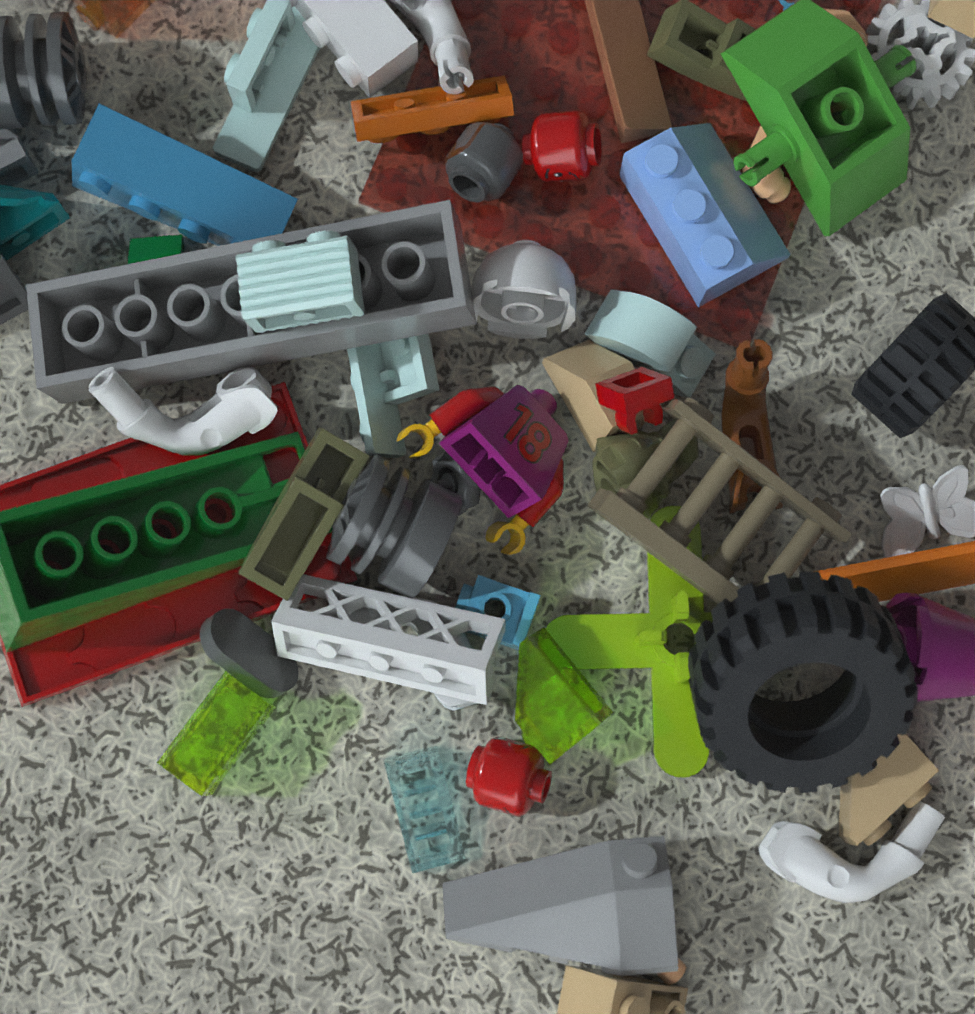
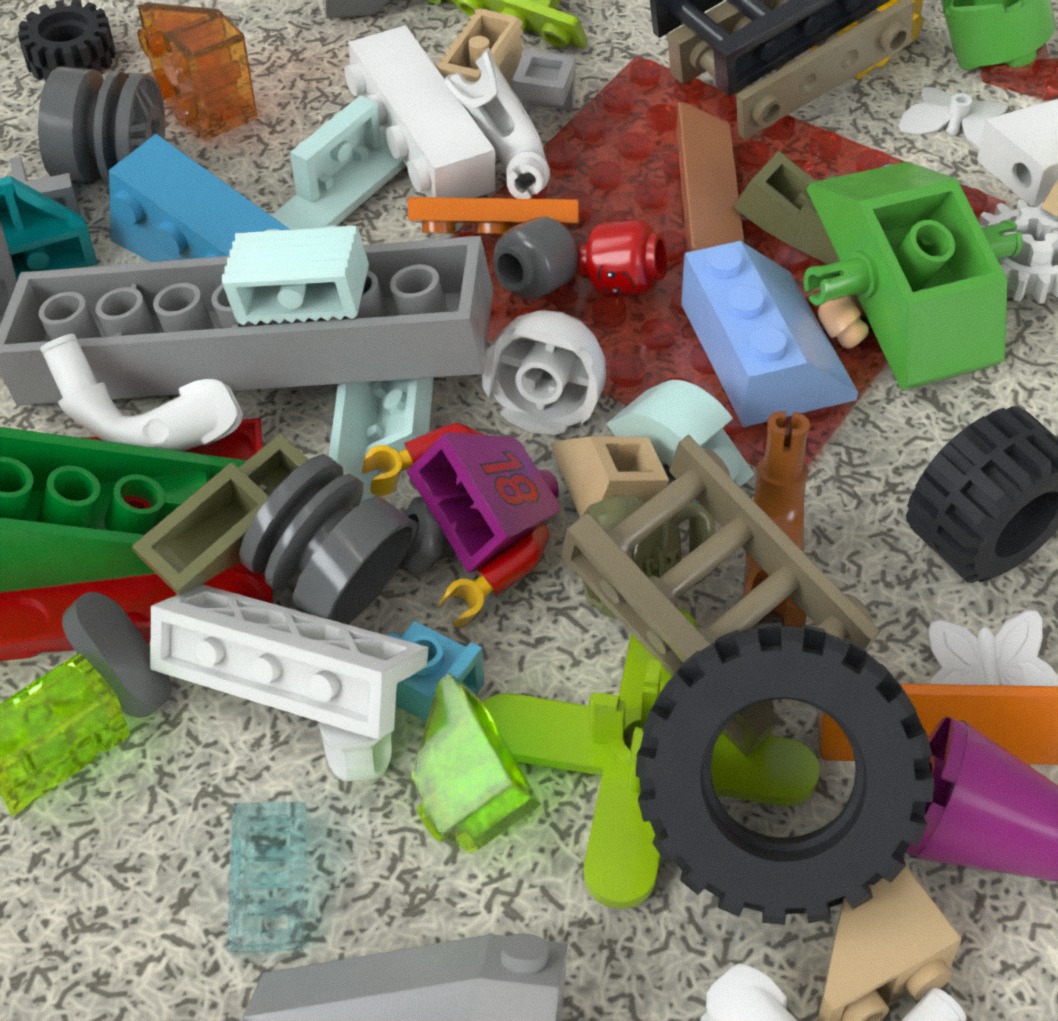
camera: 15 degrees right, 30 degrees down
red head [466,737,552,817] -> none
red tile [595,367,675,435] -> none

